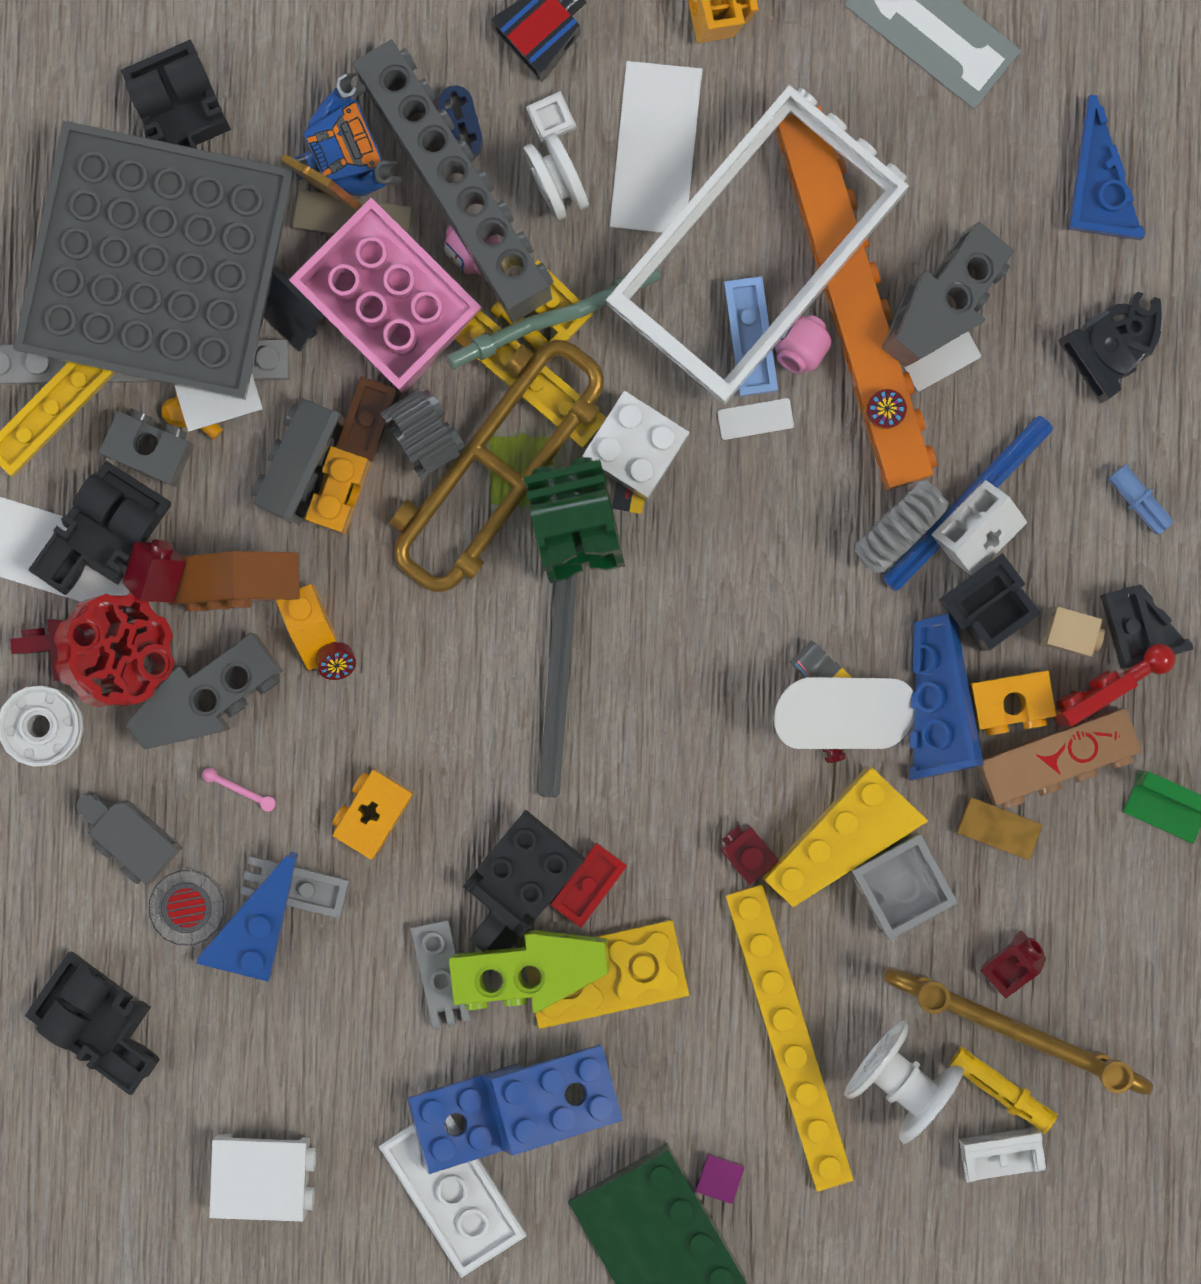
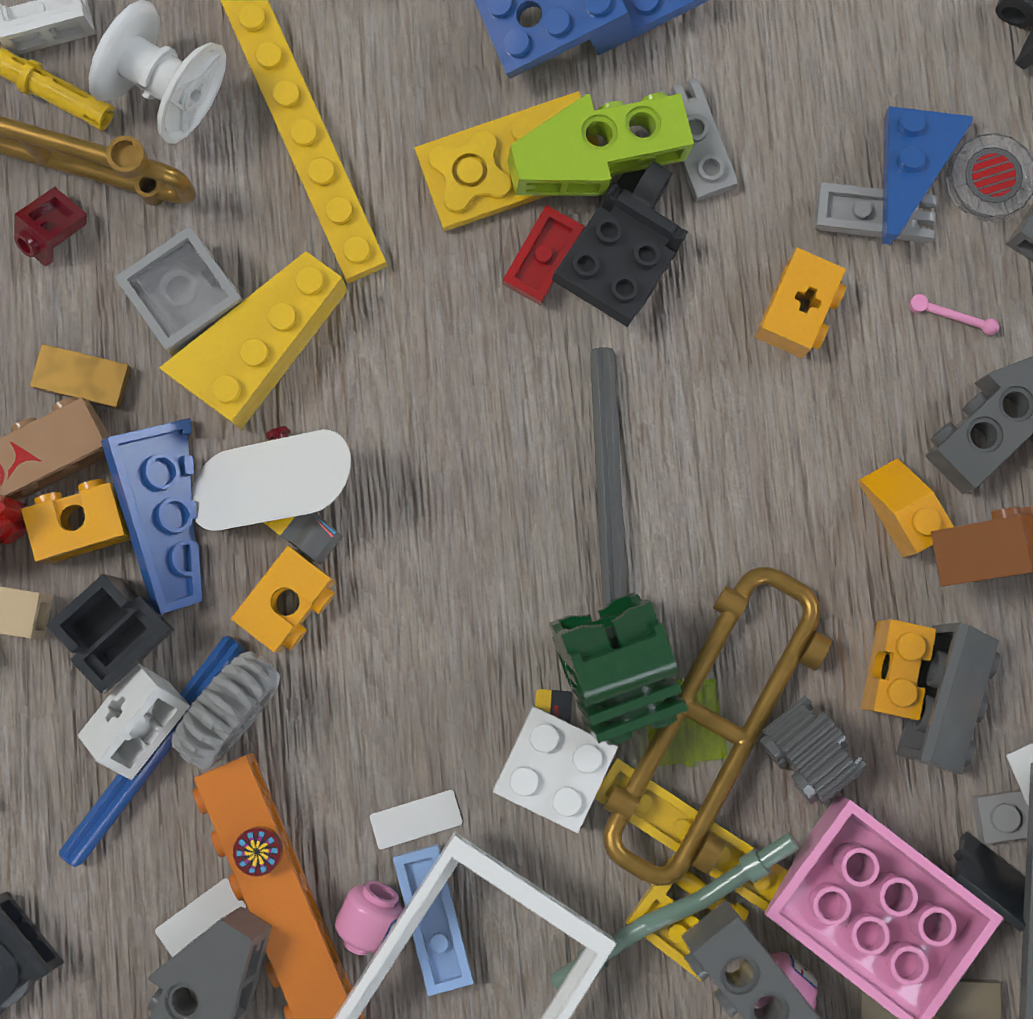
camera: 170 degrees right, 5 degrees down
tile [316,642,356,680] -> none
reddish brown plate [336,376,398,462] -> none
dark red bracket [720,825,779,885] -> none
none -> light orange brick [230,545,336,653]

